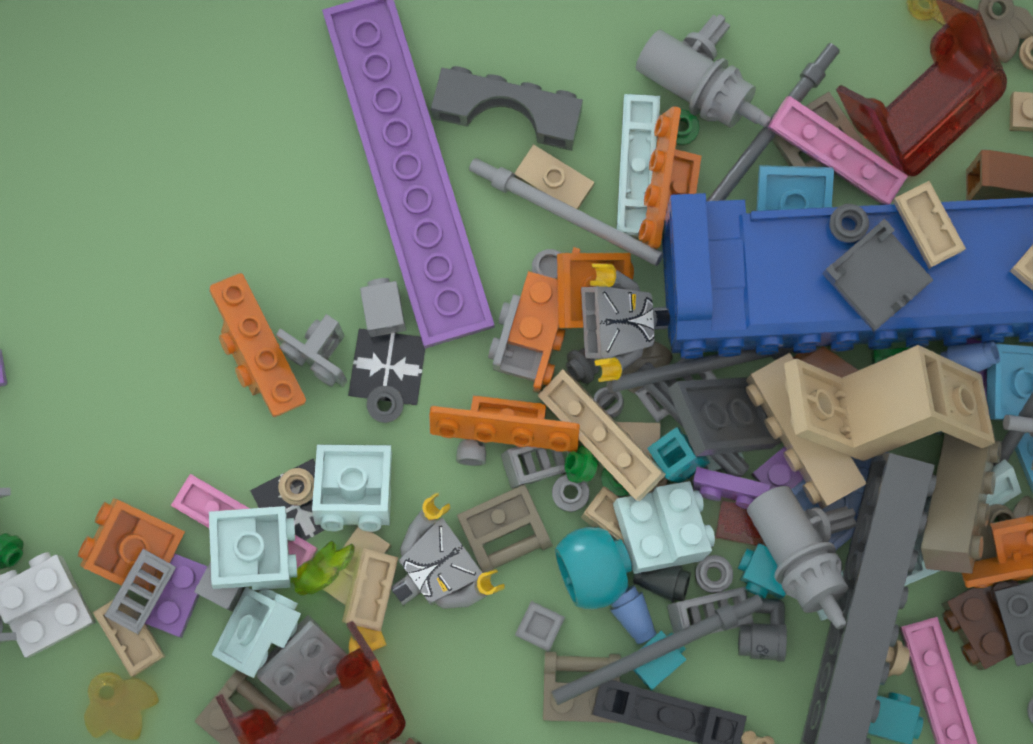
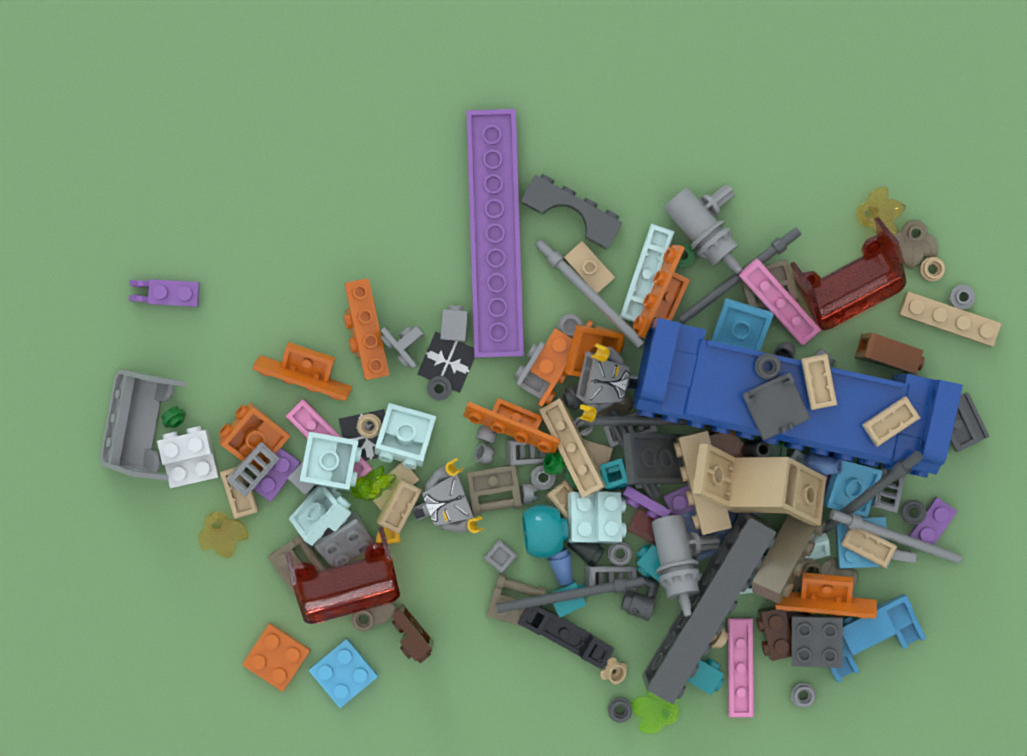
camera: 10 degrees right, 10 degrees up
none -> orange bracket [253,342,352,401]
none -> light grey hinge [474,443,496,464]
none -> light grey hinge [520,484,539,504]
none -> pearl dark grey cone [743,440,771,457]

